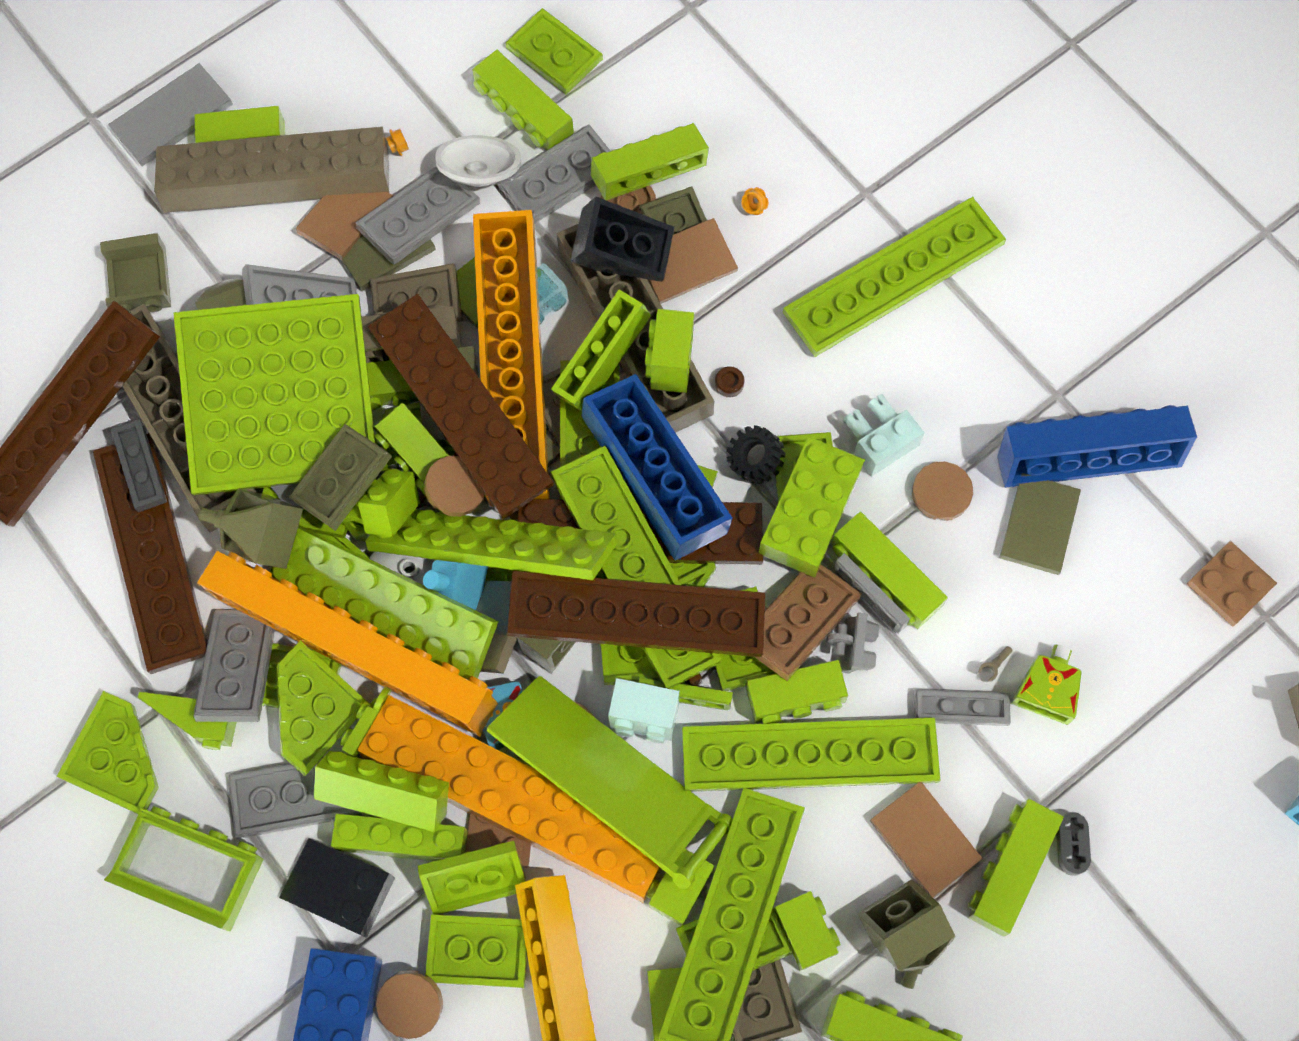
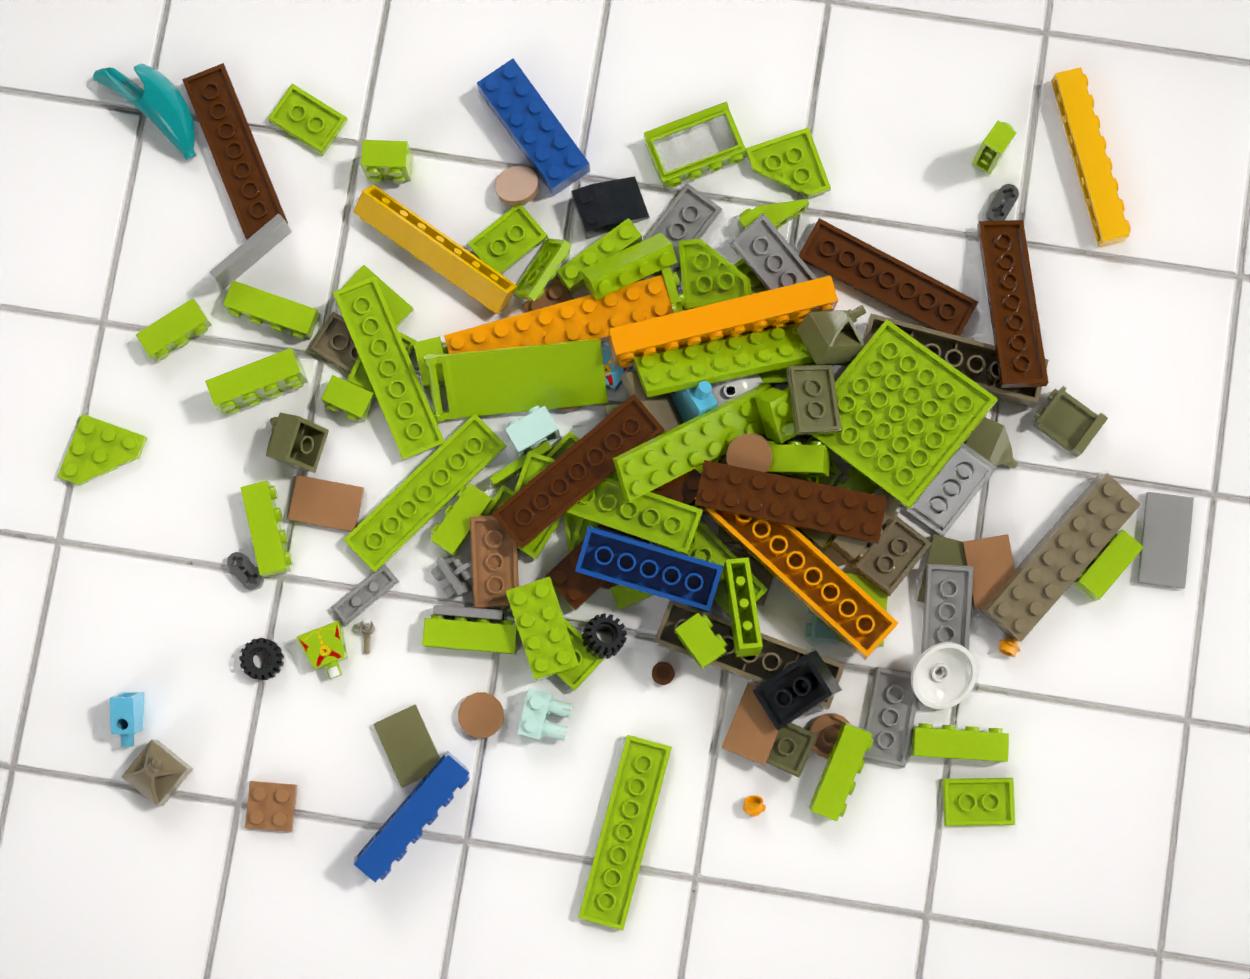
camera: 140 degrees right, 10 degrees up
dark grey plate [111,419,167,512] -> none
none -> black tyre [239,638,284,680]

